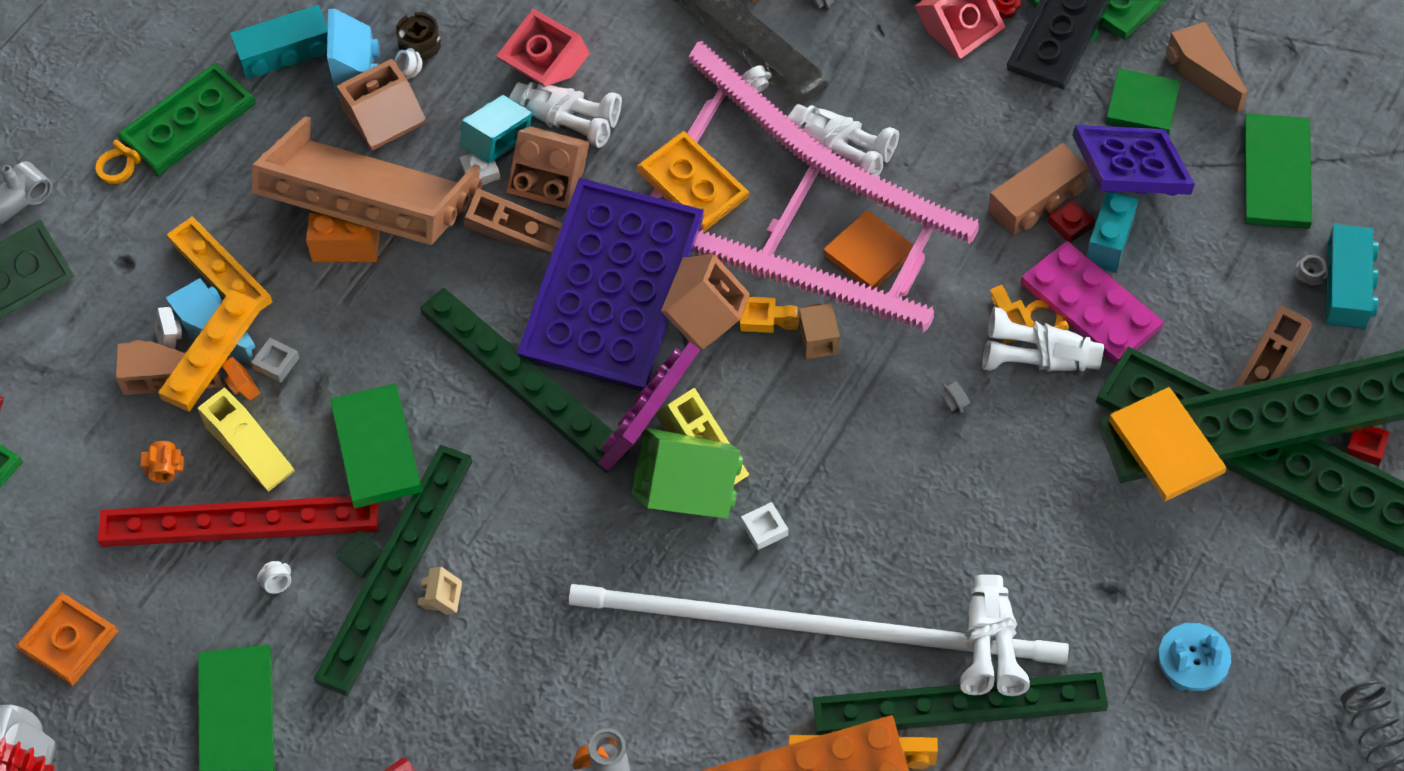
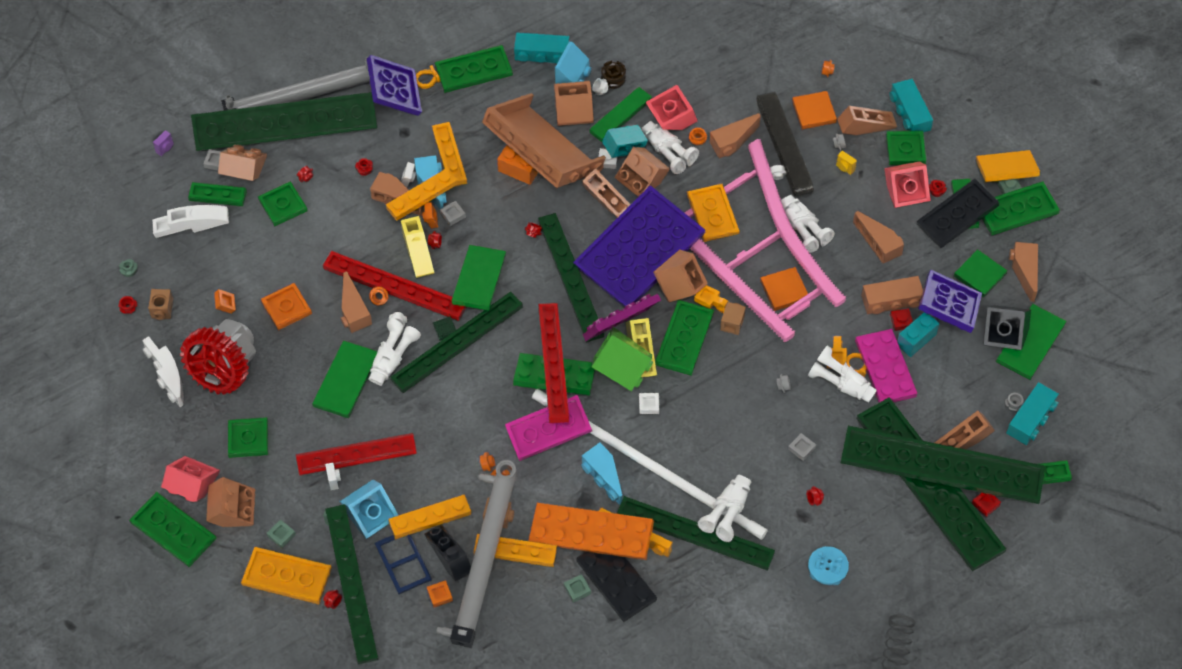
camera: 25 degrees right, 0 degrees up
orange gear [140,441,184,483] -> none
tan tile [418,567,462,615] -> none
light orange tile [1109,387,1227,502] -> none
none -> nougat slope [341,272,372,333]
none -> red plate [355,158,373,176]
none -> dark purple plate [367,55,422,116]
none -> white piece [368,318,421,386]
none -> orange plate [369,286,389,306]
none -> red plate [428,231,442,249]
none -> orange plate [480,452,495,472]
none -> dark pink plate [505,395,592,461]
none -> green plate [513,353,595,395]
none -> red plate [525,222,542,238]
none -> red plate [538,303,569,423]
none -> medium azure slope [581,442,622,505]
none -> green tile [590,87,652,142]
none -> green tile [655,300,714,376]
none -> orange plate [689,128,707,145]
none -> nougat slope [709,113,761,158]
none -> light grey plate [788,433,816,461]
none -> red plate [806,486,824,506]
none -> yellow plate [836,151,857,175]
none -> nougat slope [853,211,904,264]
none -> black slope [984,305,1031,350]

